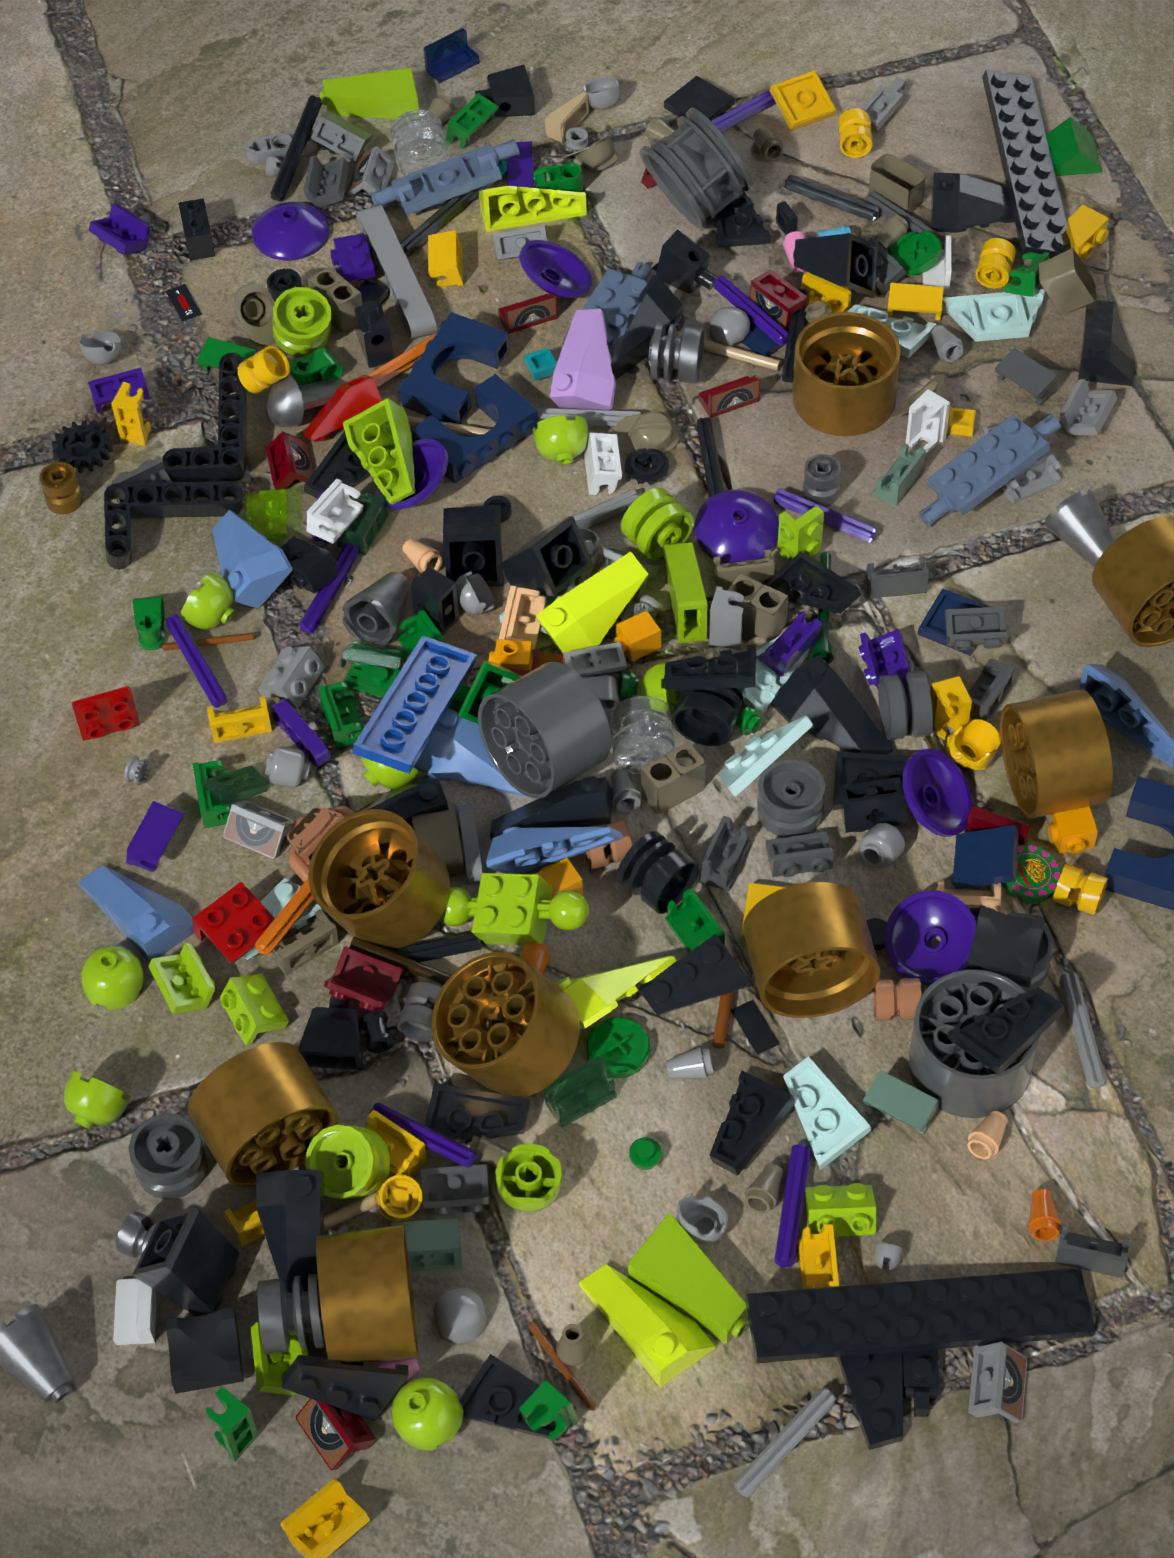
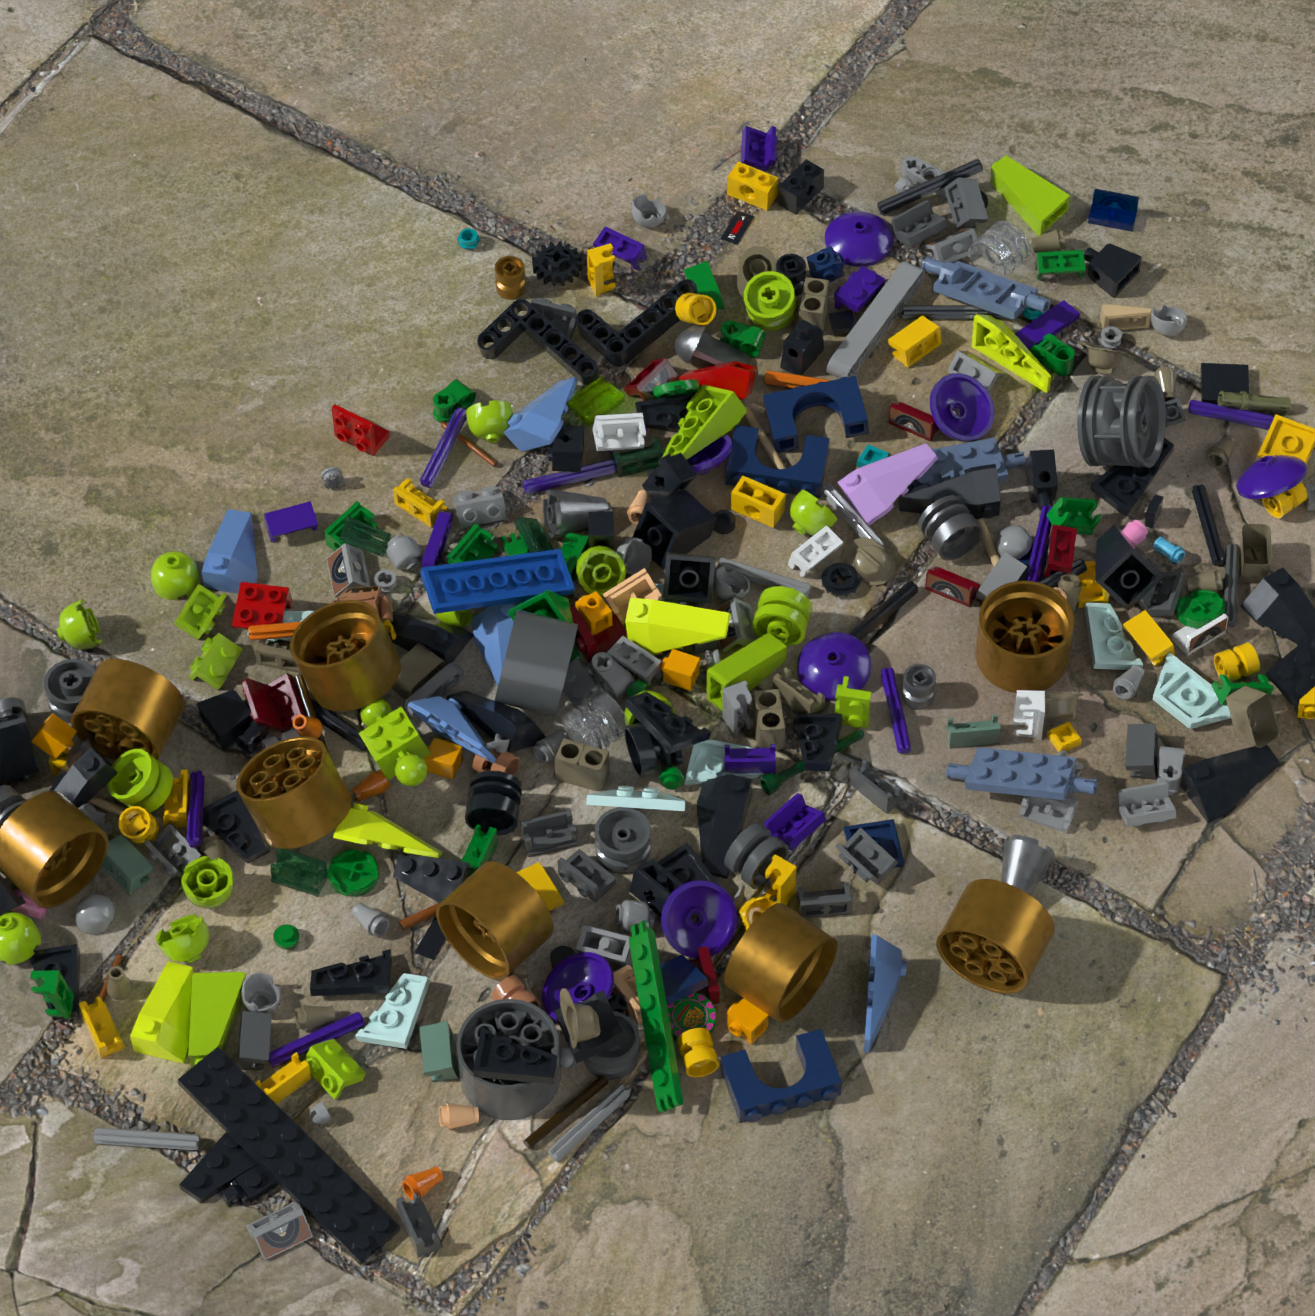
camera: 50 degrees right, 0 degrees up
none -> light orange brick [31,713,77,759]
none -> yellow hinge [79,996,125,1058]
none -> lime cylinder [156,914,209,963]
none -> dark grey hinge [237,1011,272,1070]
none -> orange cone [293,715,322,739]
none -> light grey bush [374,569,397,594]
none -> light grey hand [486,734,510,753]
none -> dark brown bar [523,1075,609,1149]
none -> dark tan piece [560,988,601,1049]
none -> lime cylinder [576,546,626,596]
none -> light grey brick [576,925,633,967]
none -> green hinge [629,920,683,1113]
none -> black brick [642,452,697,501]
none -> green tile [652,379,700,399]
none -> yellow brick [727,161,778,211]
none -> yellow brick [731,476,786,528]
none -> dark blue brick [806,246,845,282]
none -> light grey hinge [975,552,1027,601]
none -> green hinge [1046,497,1102,535]
none -> light grey piece [1157,746,1185,795]
none -> olive pin [1218,391,1291,413]
none -> dark purple dish [1236,455,1307,499]

